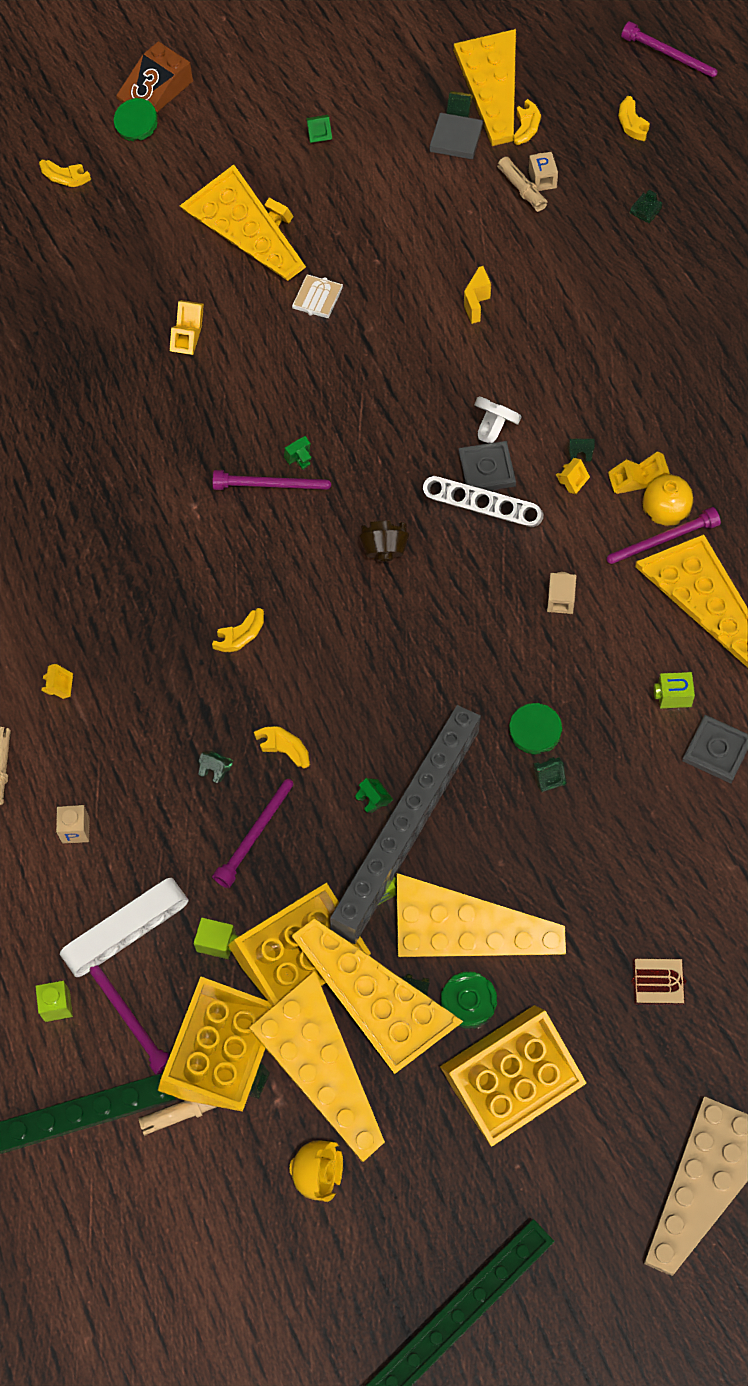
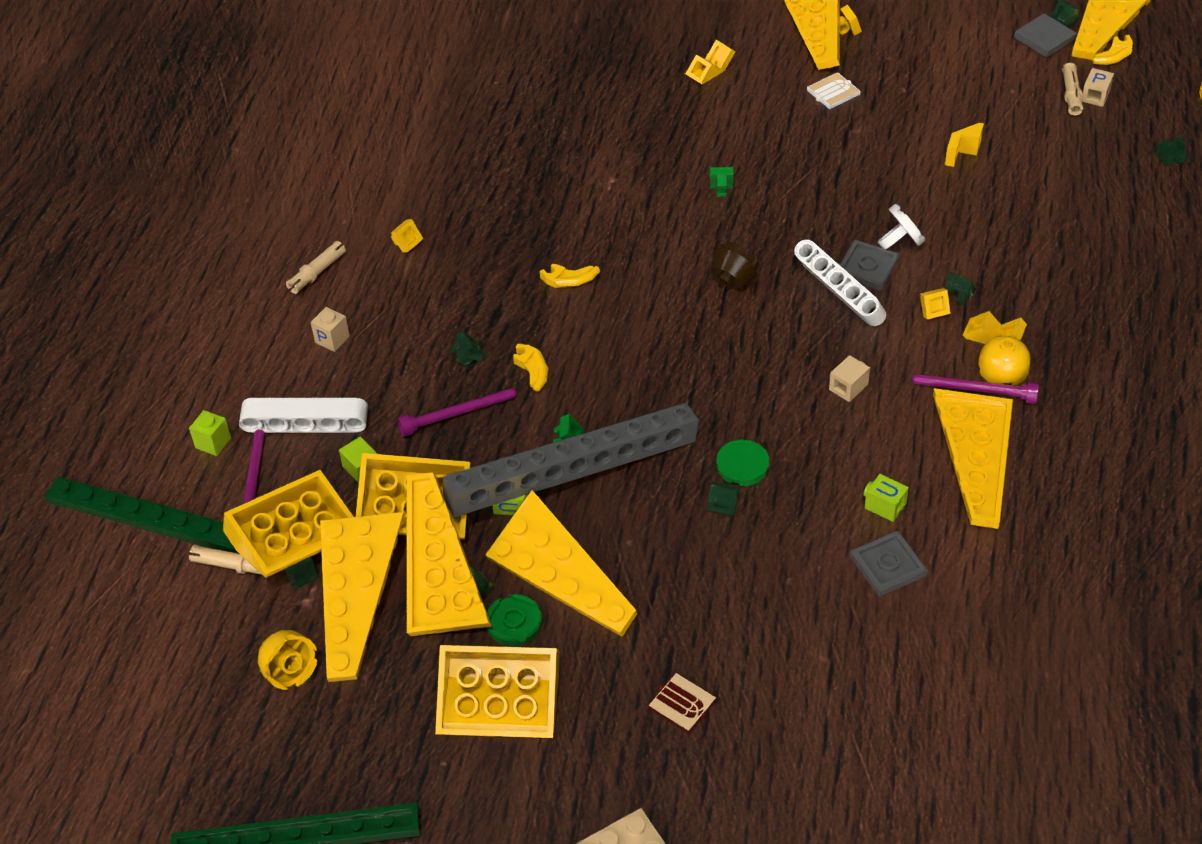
camera: 35 degrees right, 15 degrees down
magenta piece [213,470,331,490] -> none

